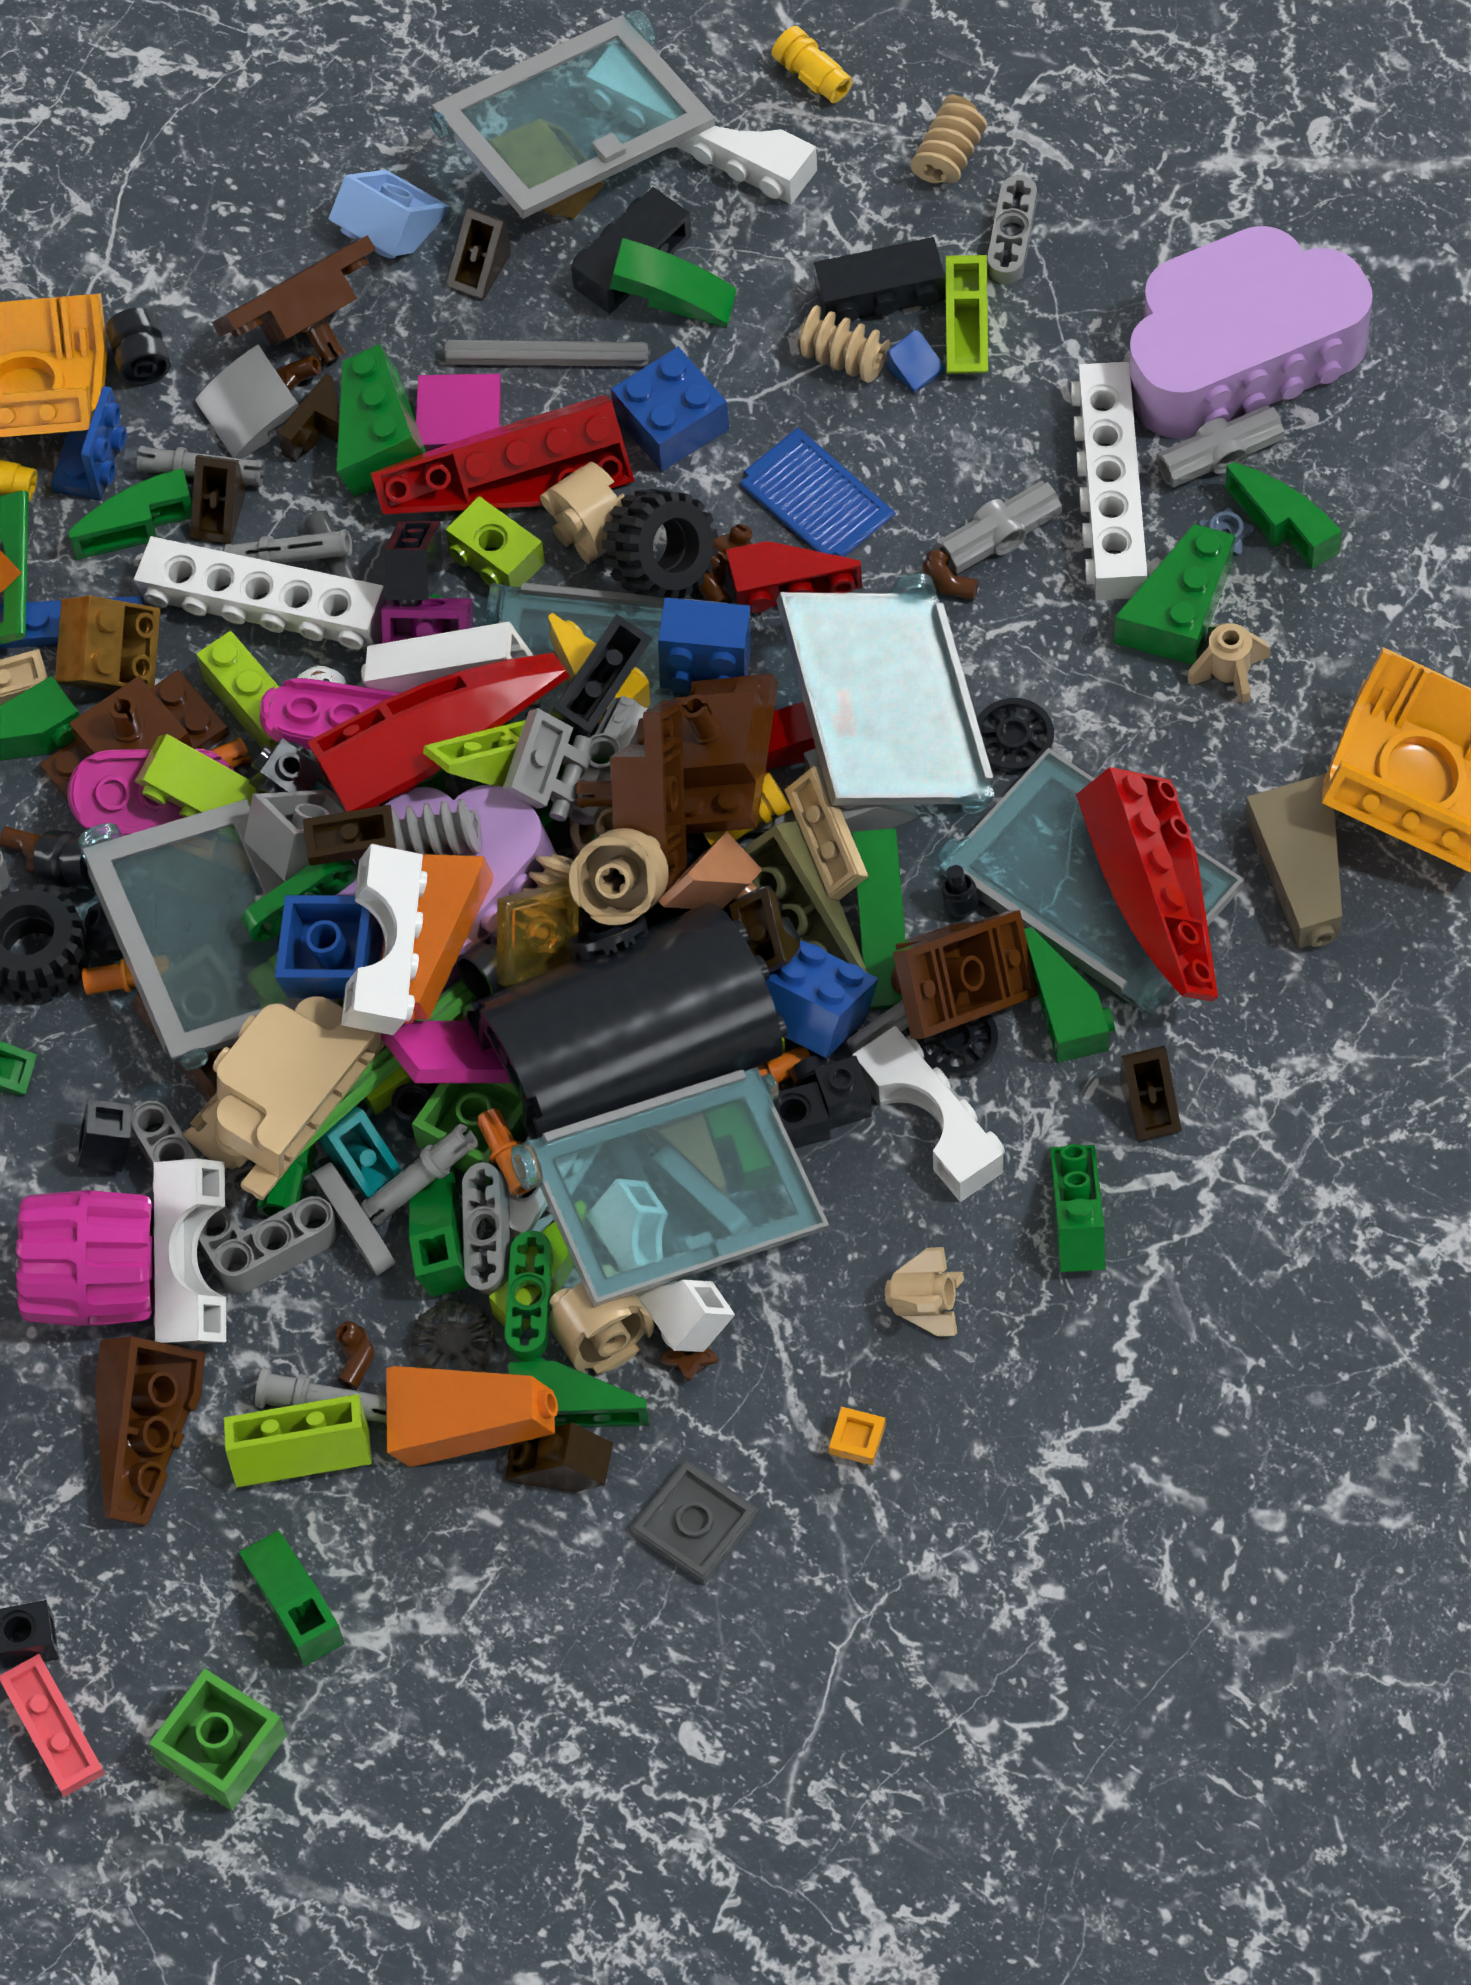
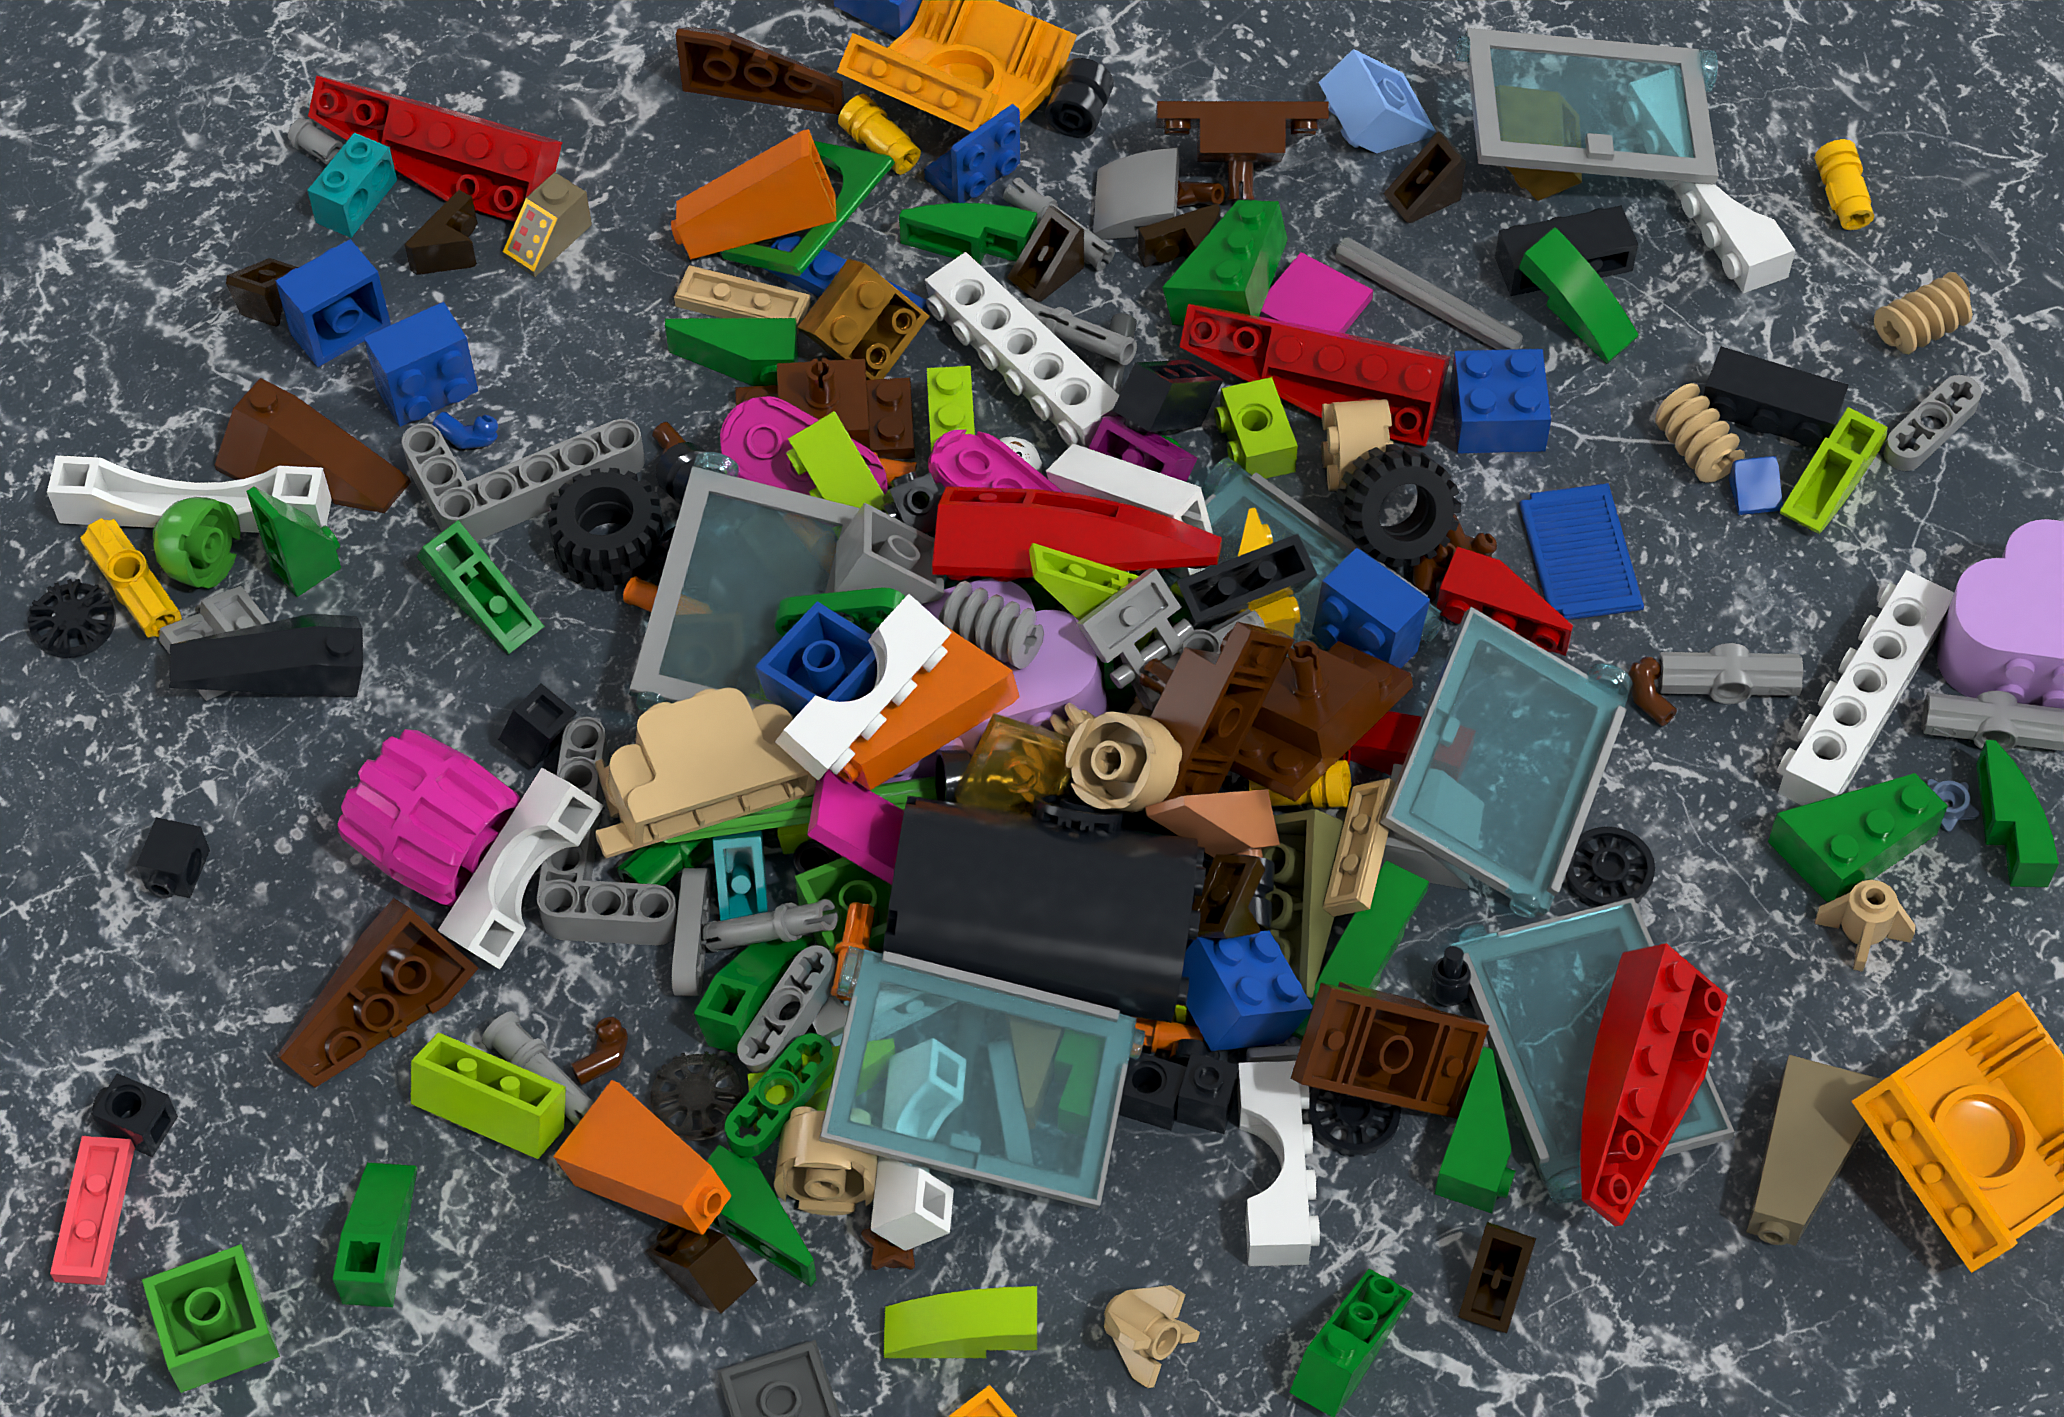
camera: 30 degrees right, 5 degrees down
dark brown slope [303,804,397,869] -> none
none -> lime slope [884,1286,1038,1358]

